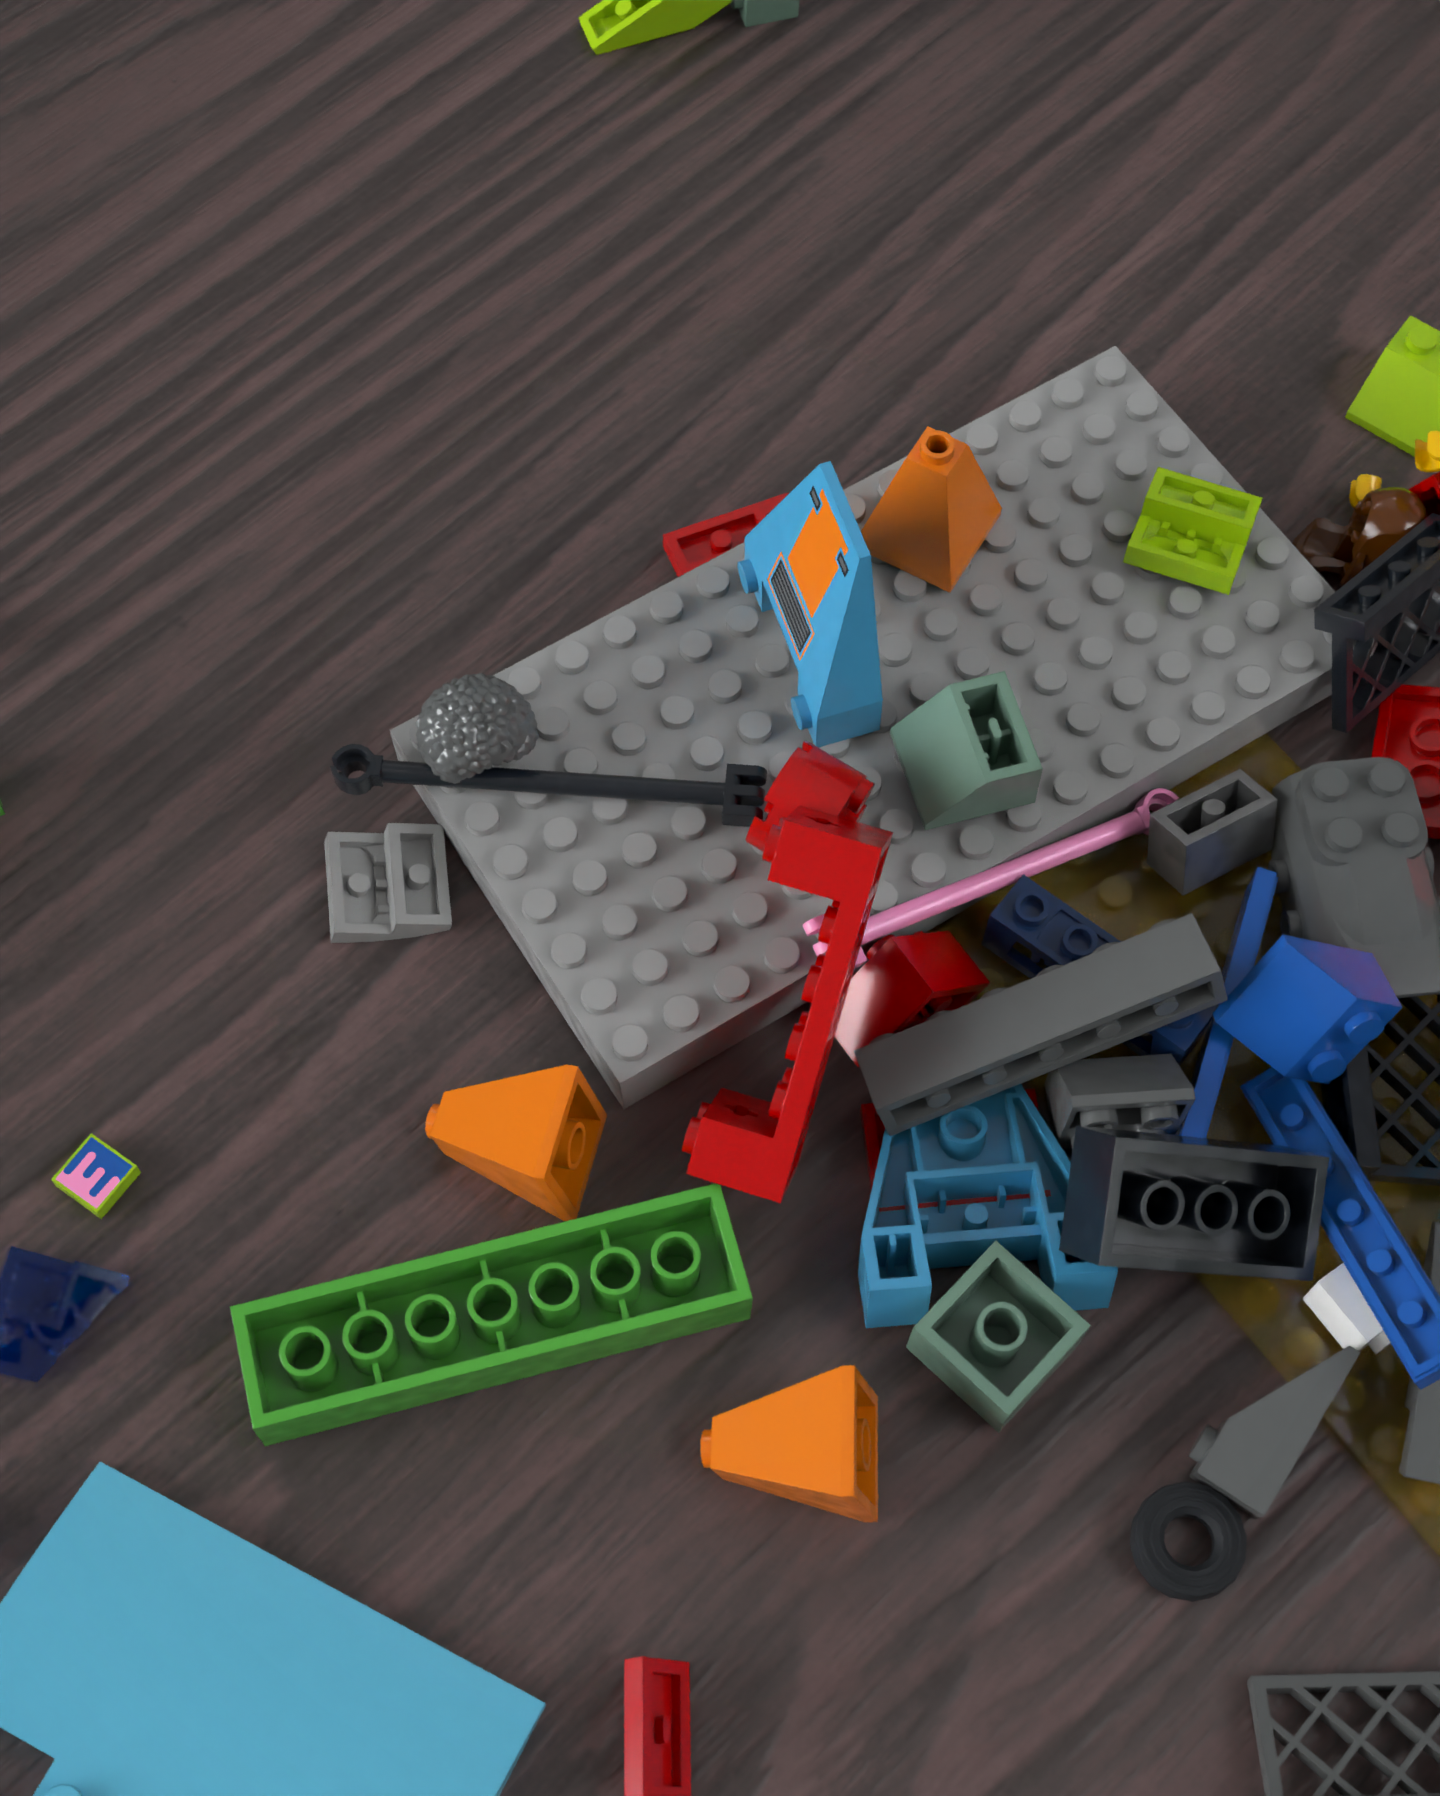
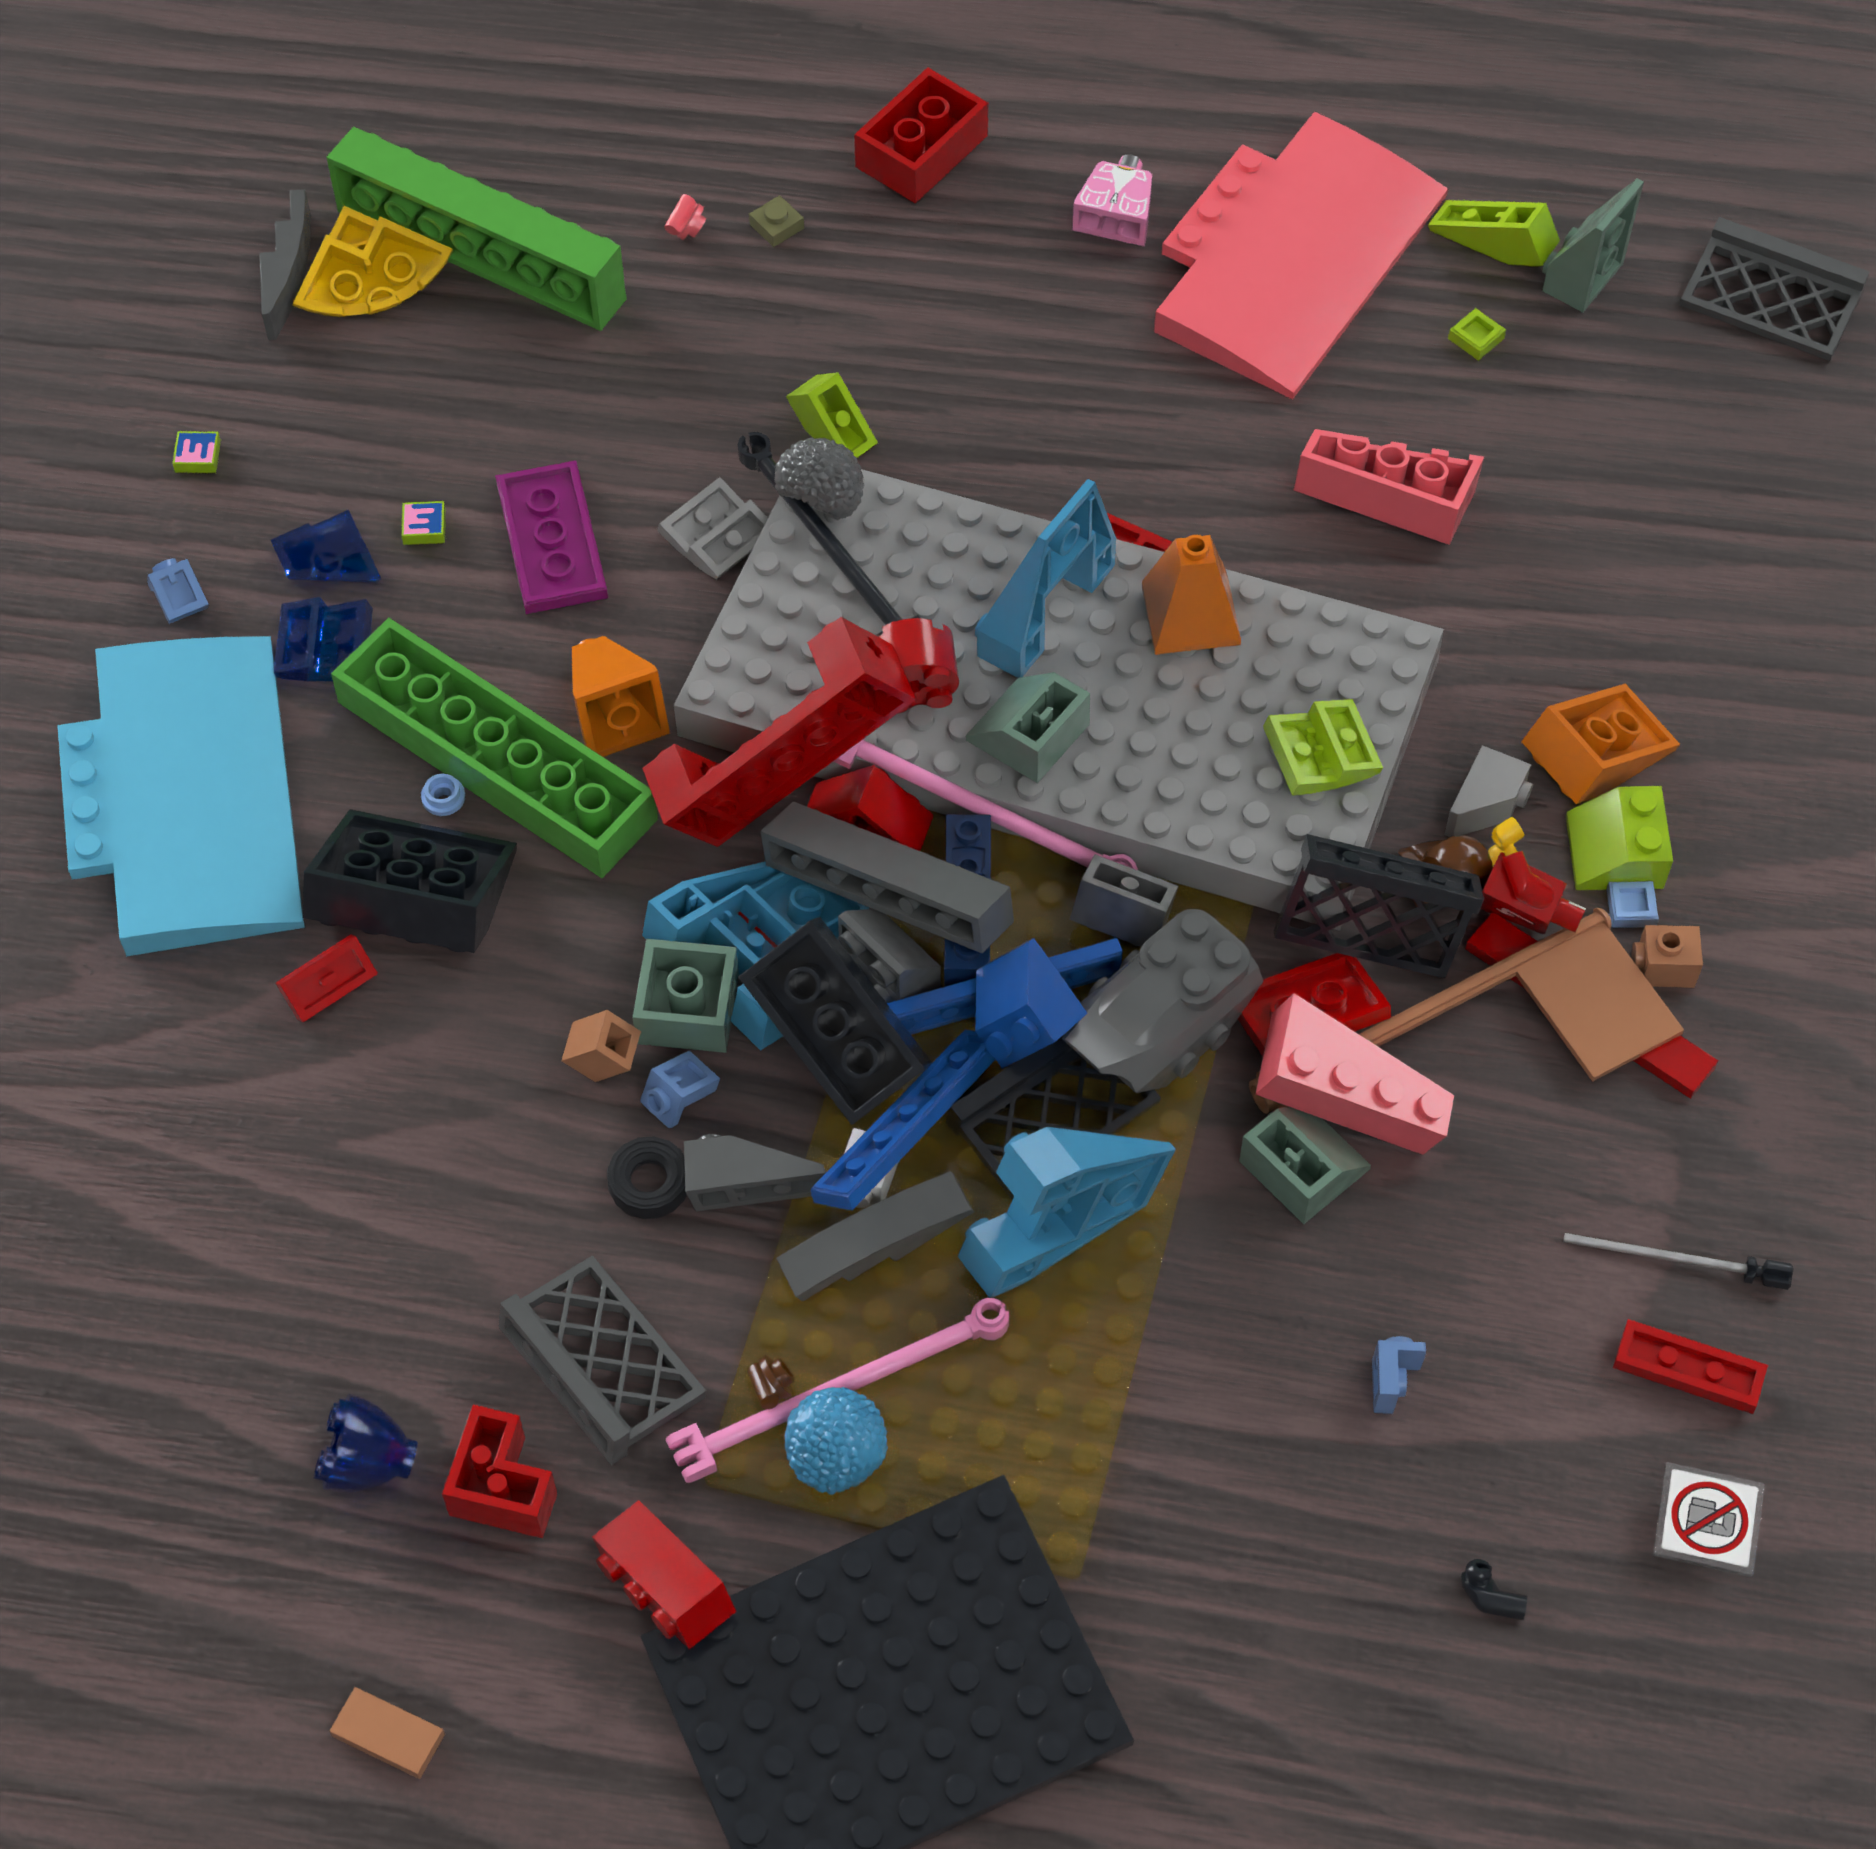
camera: 55 degrees right, 5 degrees down
orange slope [700,1365,878,1522] -> none
none -> clear blue slope [274,597,373,681]
none -> black slope [303,809,517,953]
none -> light blue plate [421,774,465,816]
none -> magenta tile [495,460,608,614]
none -> nougat brick [561,1010,641,1082]
none -> medium blue bracket [640,1051,720,1128]
none -> olive plate [749,195,804,247]
none -> lime slope [786,372,878,458]
none -> red brick [854,67,989,204]
none -> bright pink torso [1072,154,1152,246]
none -> coral slope [1154,111,1448,400]
none -> coral wedge [1294,429,1484,545]
none -> light grey slope [1444,745,1533,837]
none -> lime tile [1448,308,1506,361]
none -> orange slope [1521,683,1681,804]

